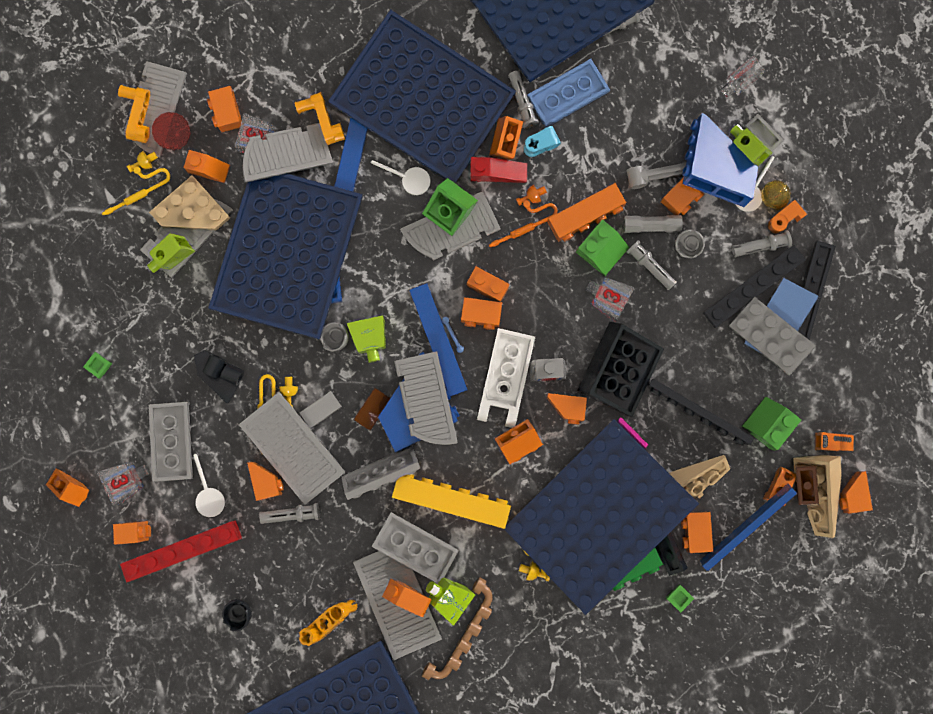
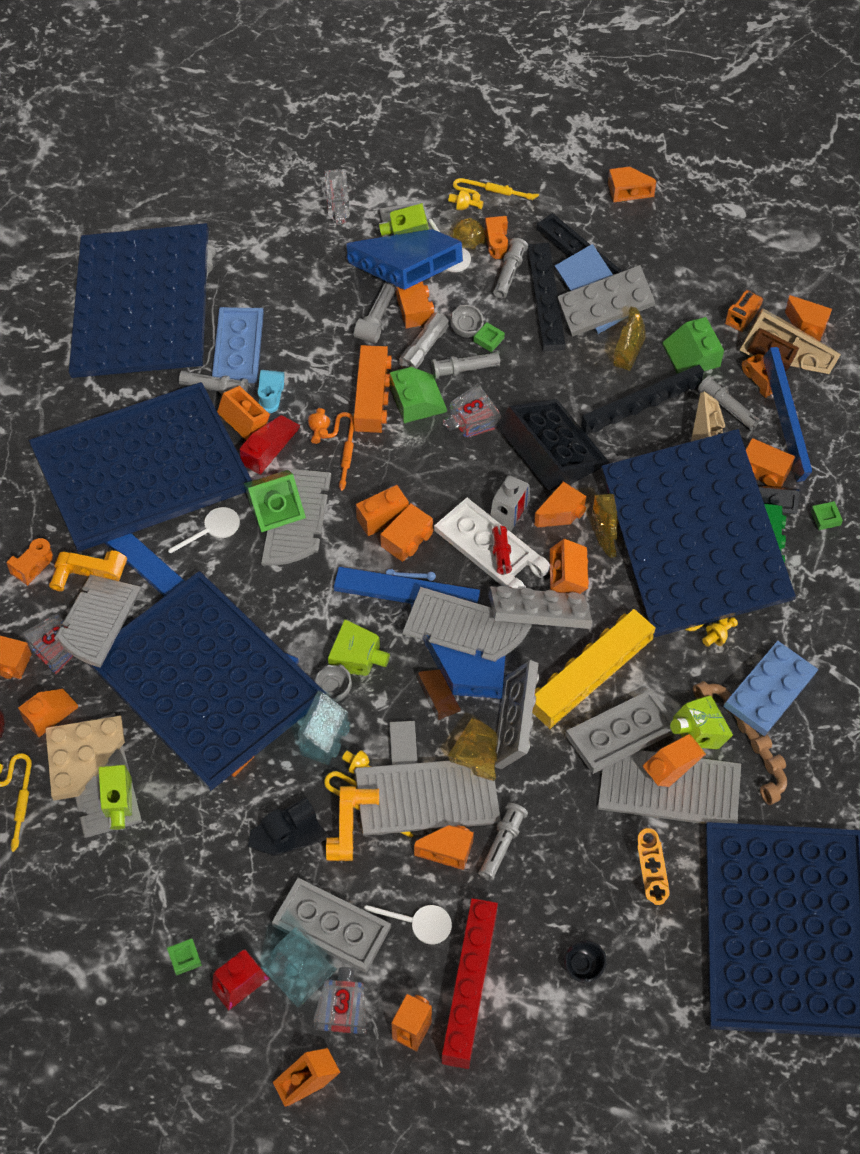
camera: 60 degrees left, 25 degrees down
none -> orange leg [6,538,53,586]
none -> red torso [212,949,270,1011]
none -> clear light blue slope [262,927,337,1008]
none -> clear light blue slope [298,690,351,765]
none -> light orange beam [326,786,379,861]
none -> yellow piece [448,178,539,210]
none -> clear yellow slope [448,718,498,781]
none -> bright green plate [474,322,505,352]
none -> light grey plate [488,586,592,629]
none -> red pin [492,526,512,574]
none -> clear yellow slope [591,494,617,558]
none -> orange slope [608,167,656,202]
none -> clear yellow slope [614,306,646,371]
none -> light grey pin [698,375,760,431]
none -> medium blue plate [723,641,818,737]

